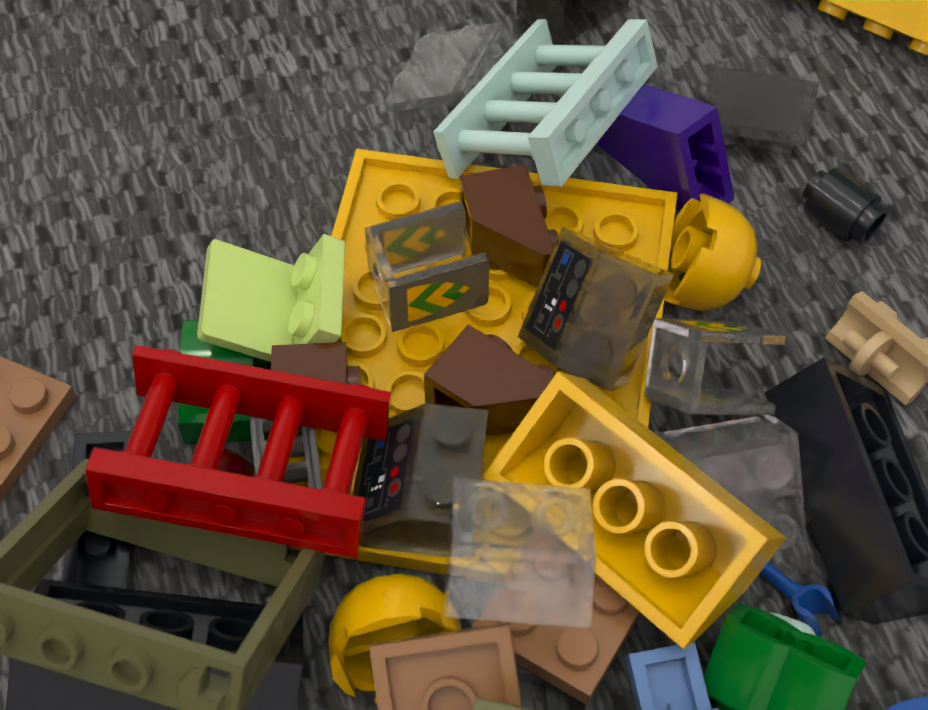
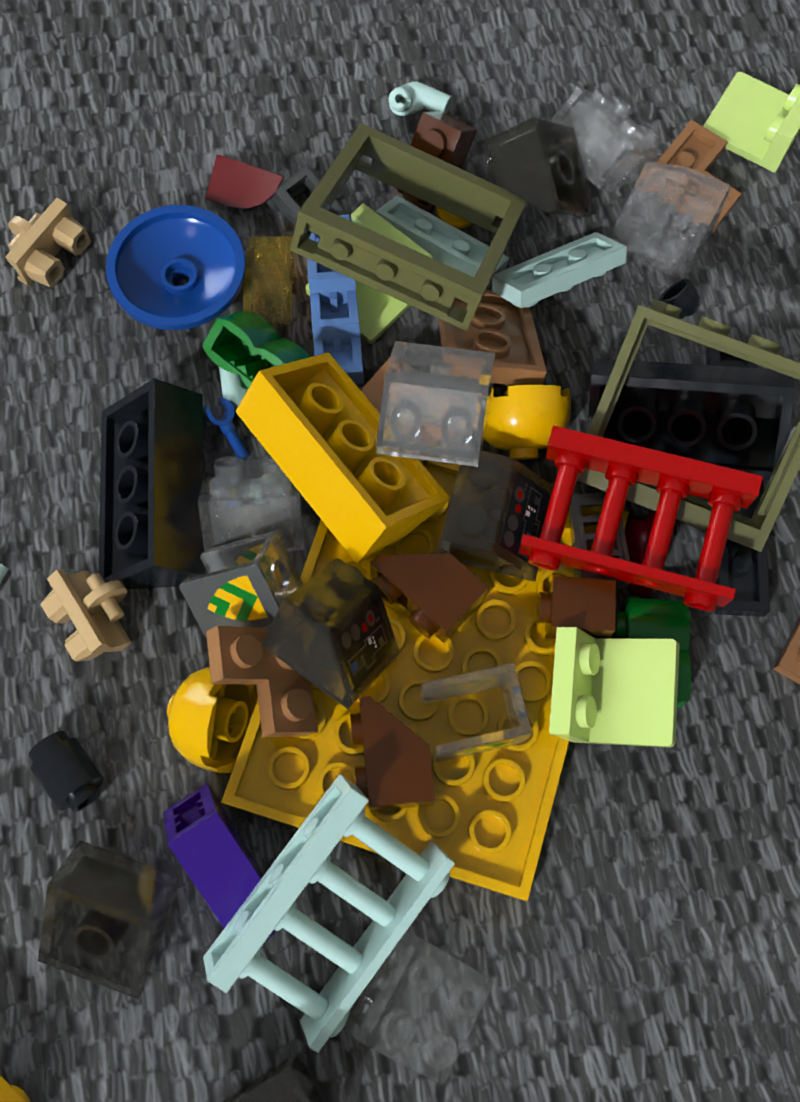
camera: 175 degrees left, 15 degrees up
none -> medium nougat plate [206,625,318,737]

